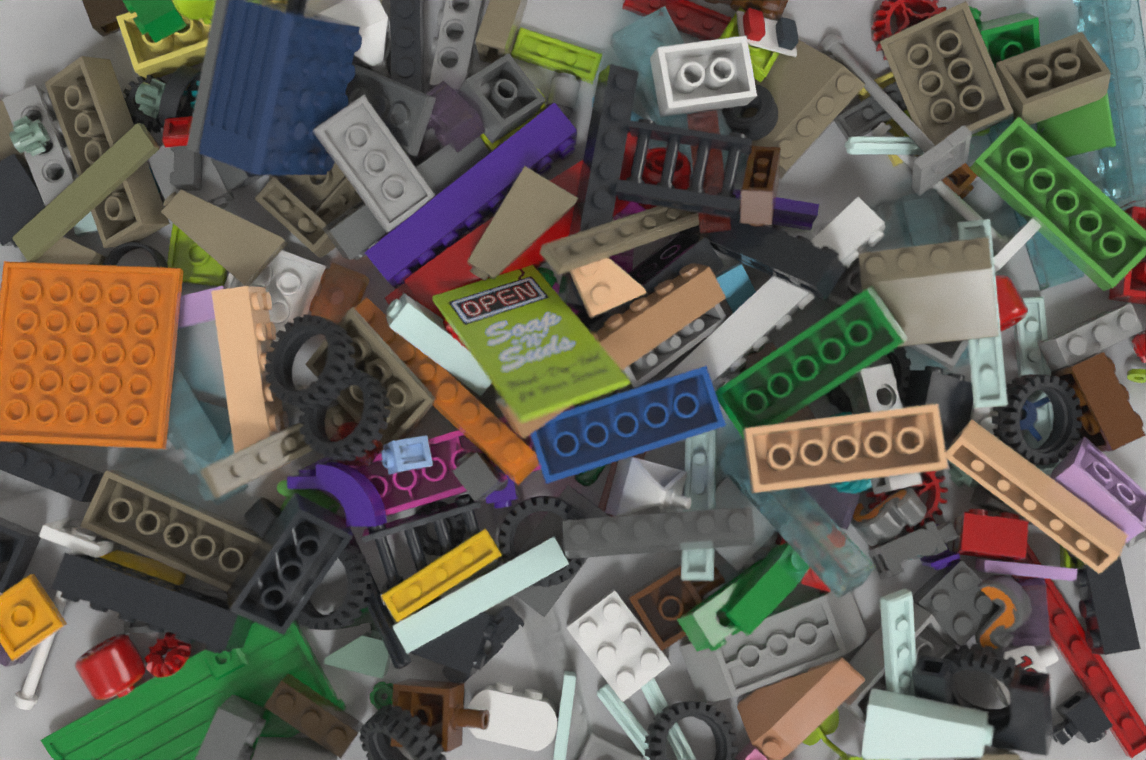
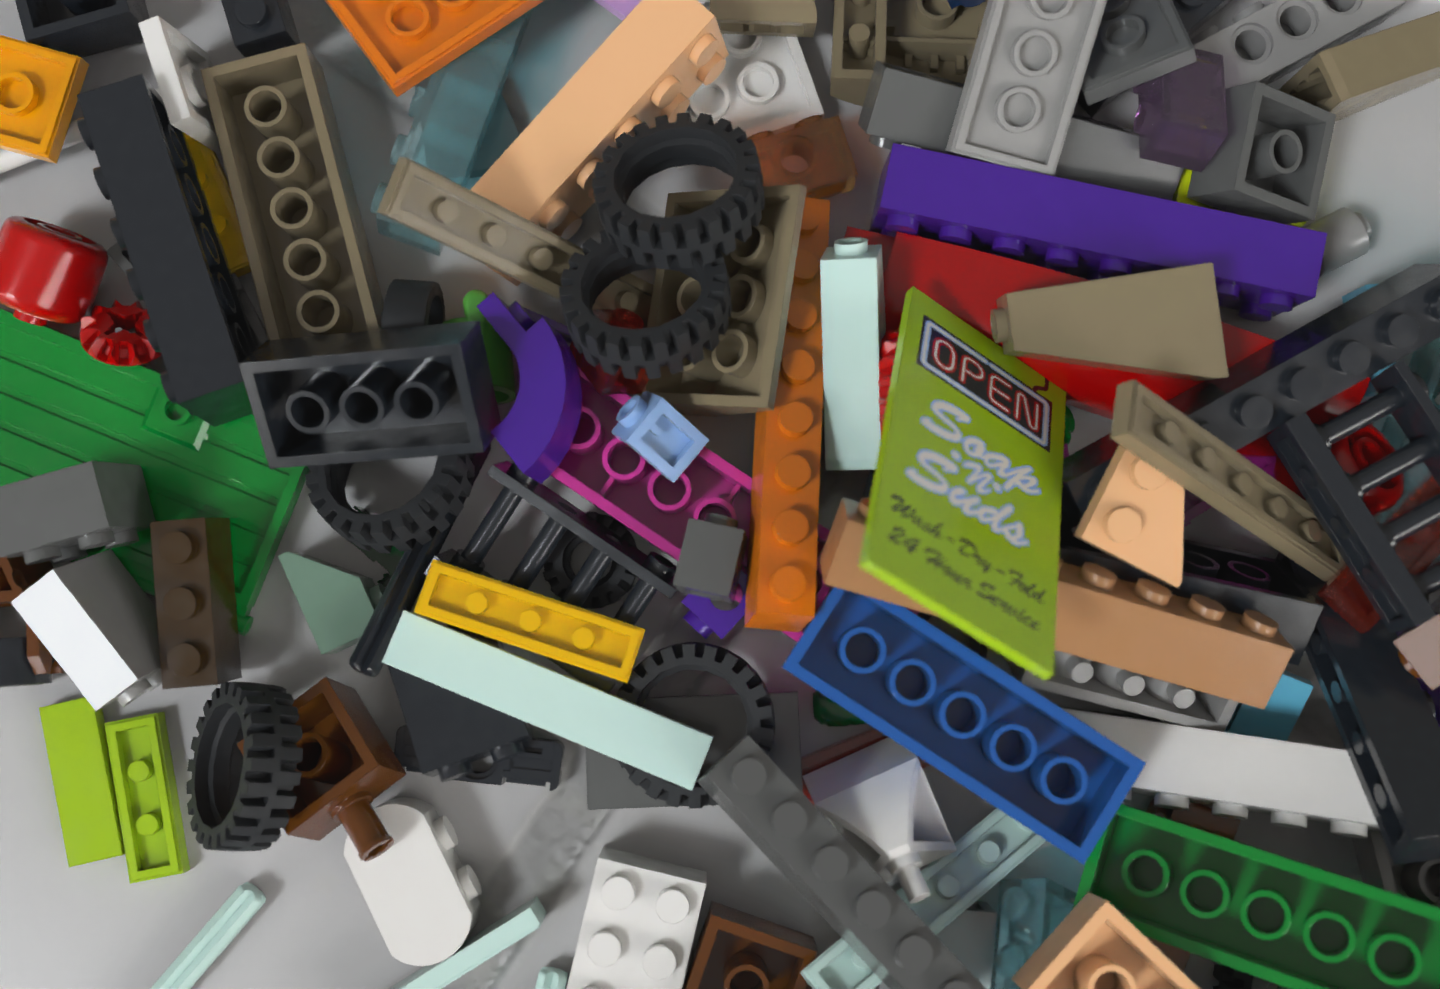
camera: 45 degrees right, 0 degrees up
green plate [369,681,393,710] -> none
lime tile [511,27,603,84] -> none

